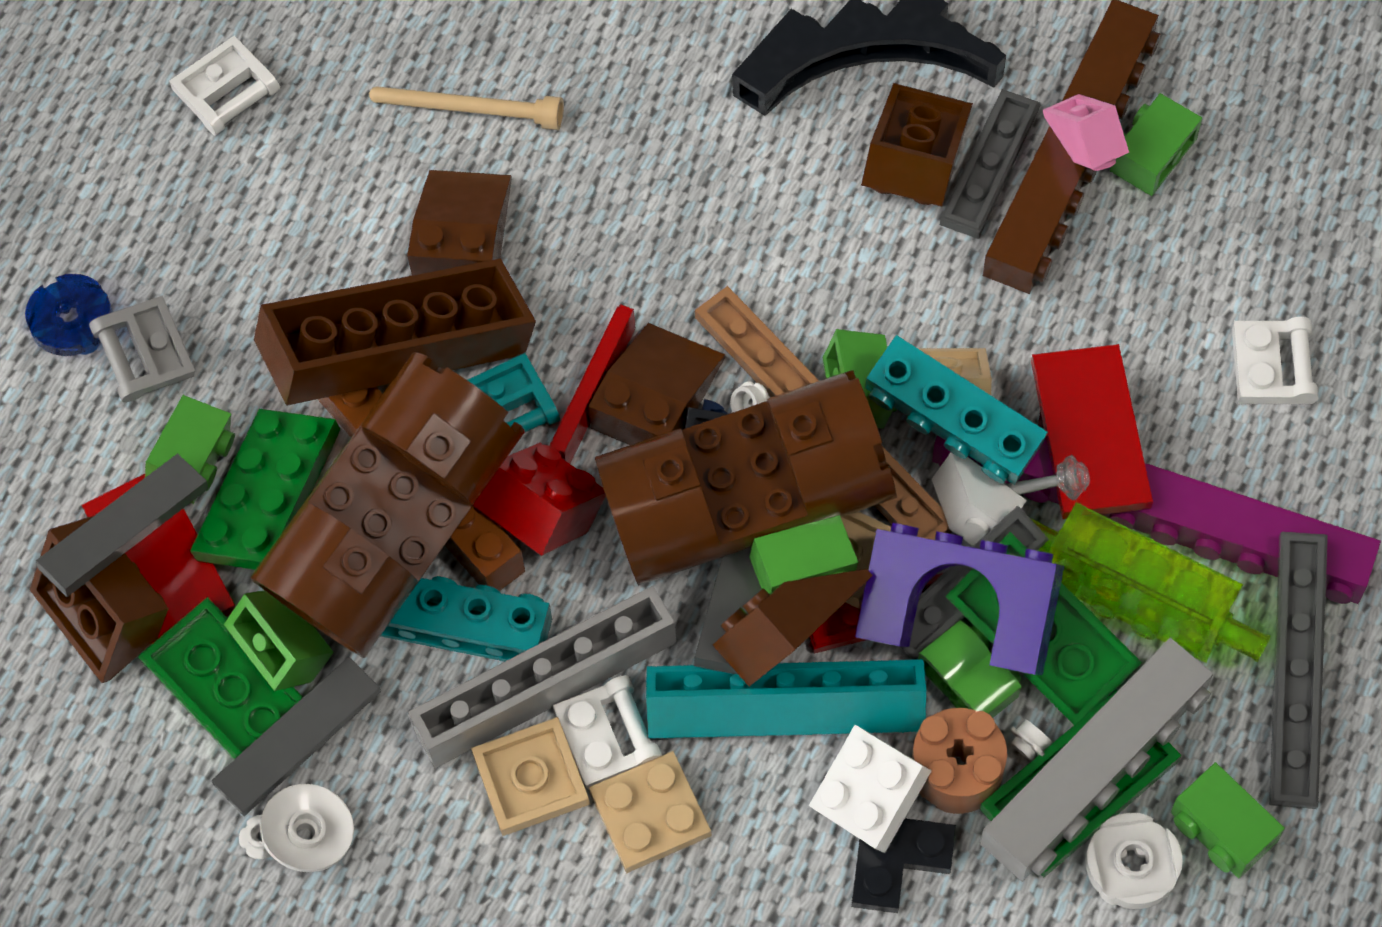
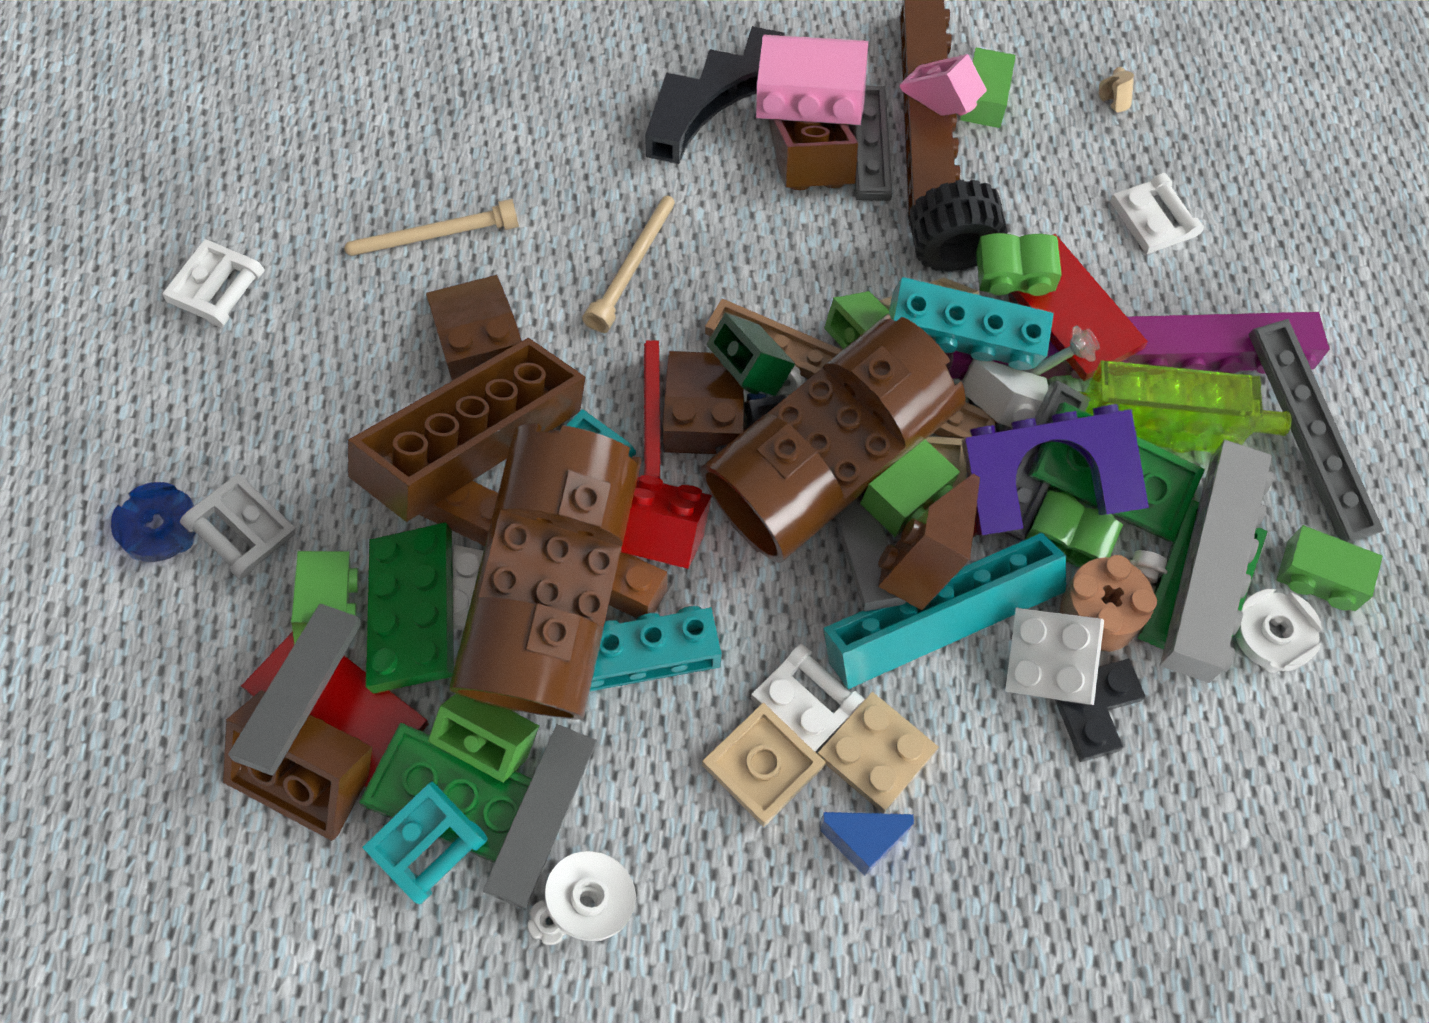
camera: 30 degrees left, 0 degrees up
light grey brick [408,586,677,769] -> none
none -> teal plate [362,781,488,904]
none -> tan piece [582,196,675,333]
none -> dark green brick [706,313,795,396]
none -> bright pink slope [756,35,869,125]
none -> blue slope [820,812,914,876]
none -> black tyre [909,180,1008,272]
none -> bright green brick [976,233,1061,296]
none -> tan piece [1099,67,1134,113]

